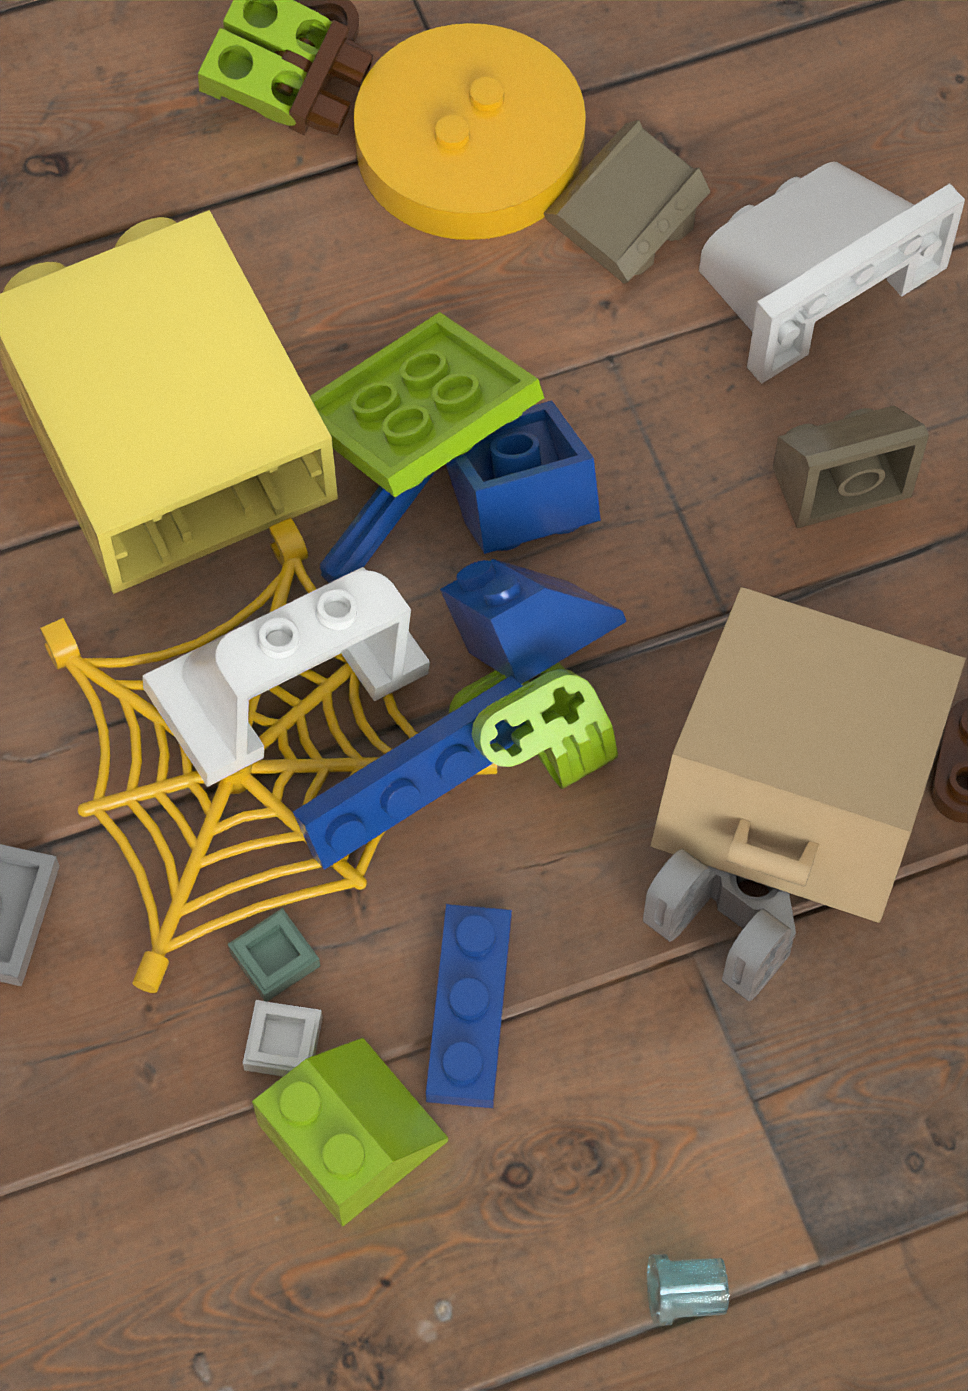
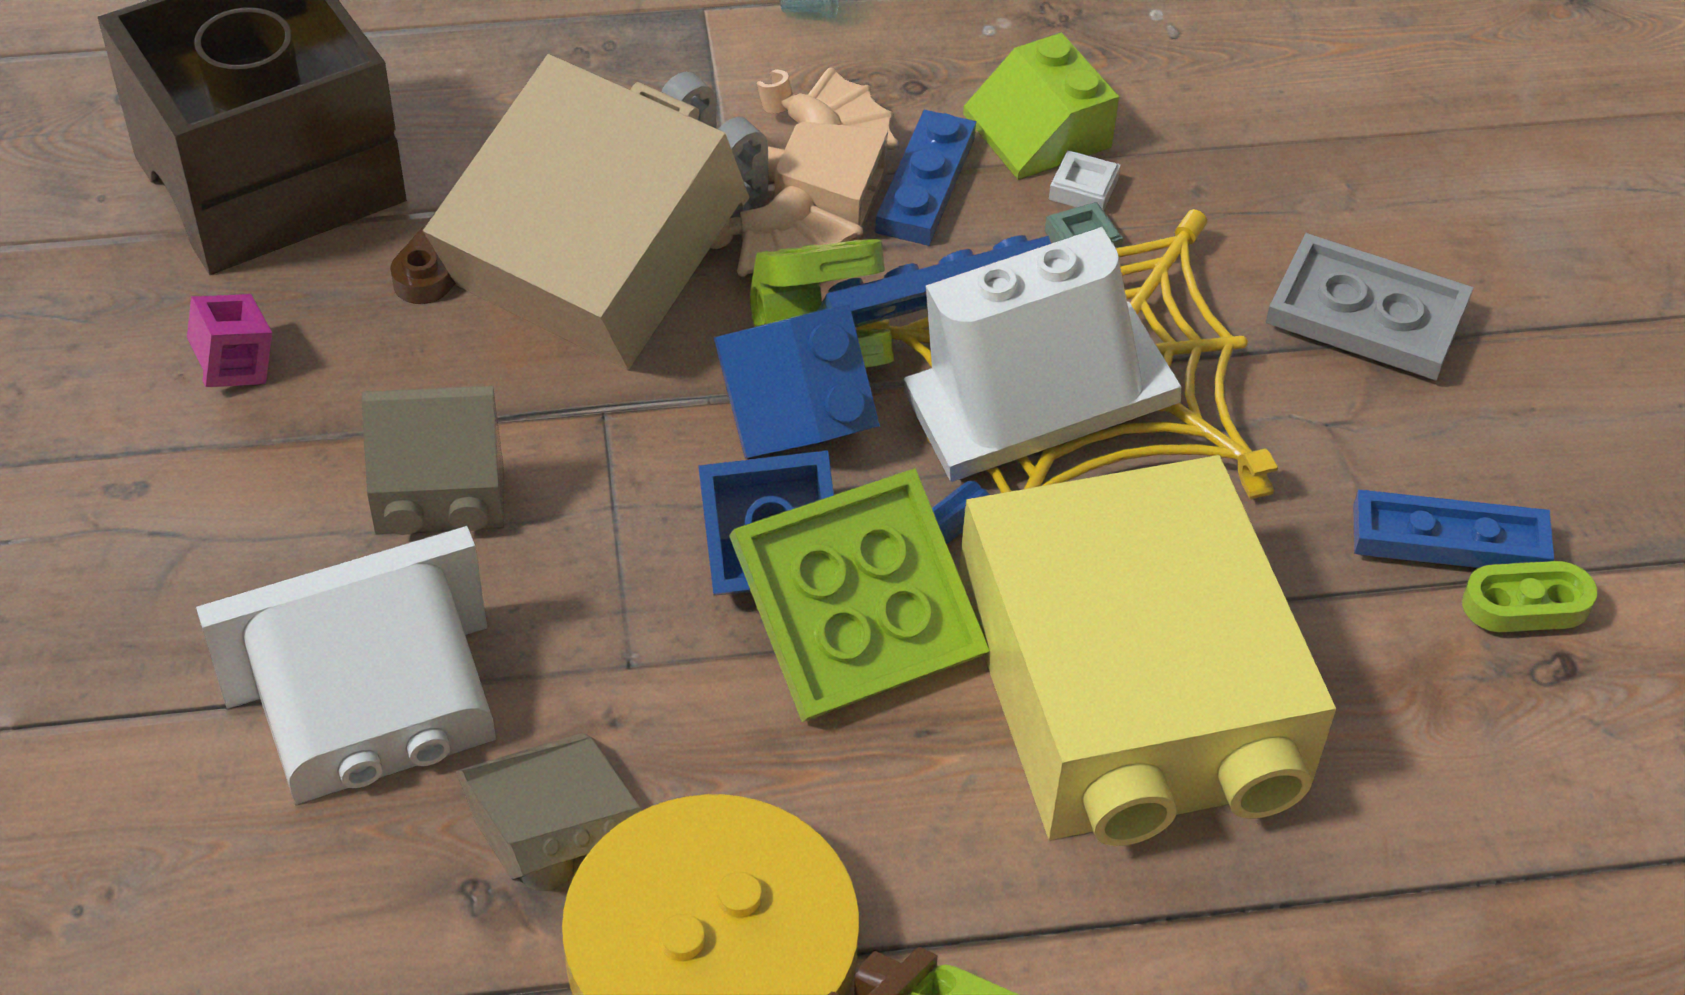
camera: 170 degrees left, 15 degrees down
none -> light nougat torso [710,68,899,277]

